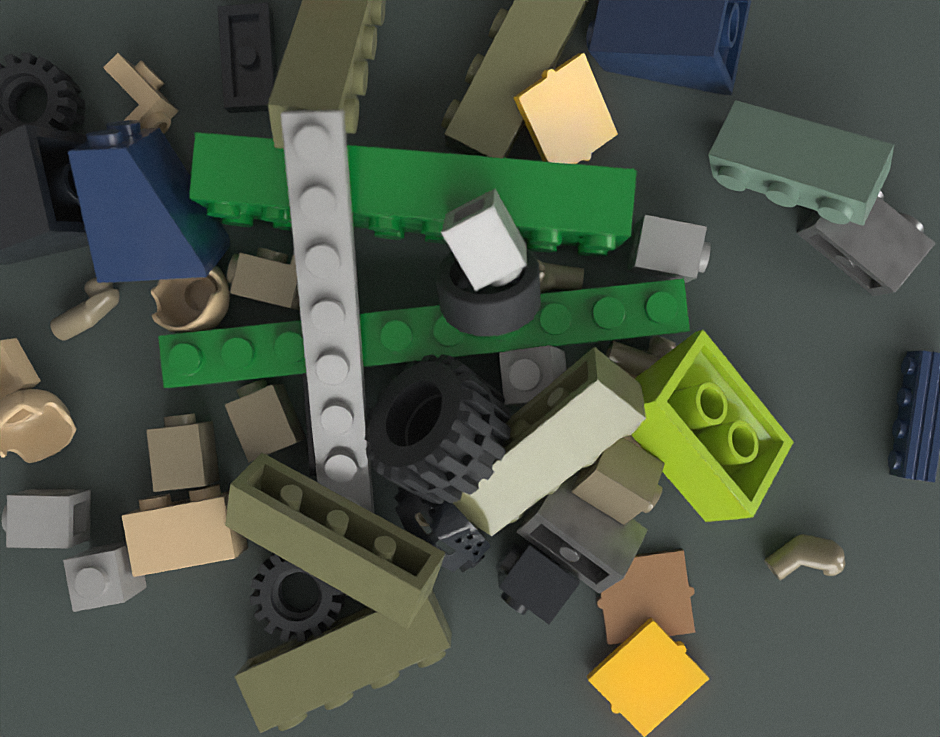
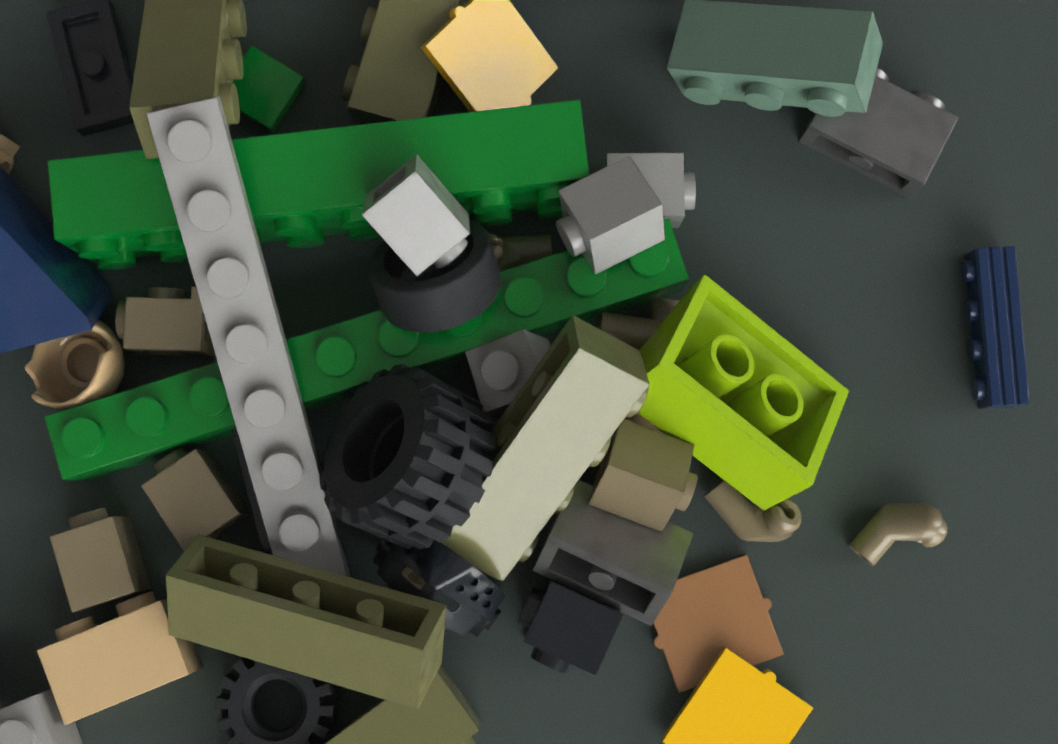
camera: 10 degrees left, 5 degrees down
none -> green tile [233,45,307,134]
none -> light grey brick [556,156,665,275]
none -> dark tan arm [704,480,802,542]

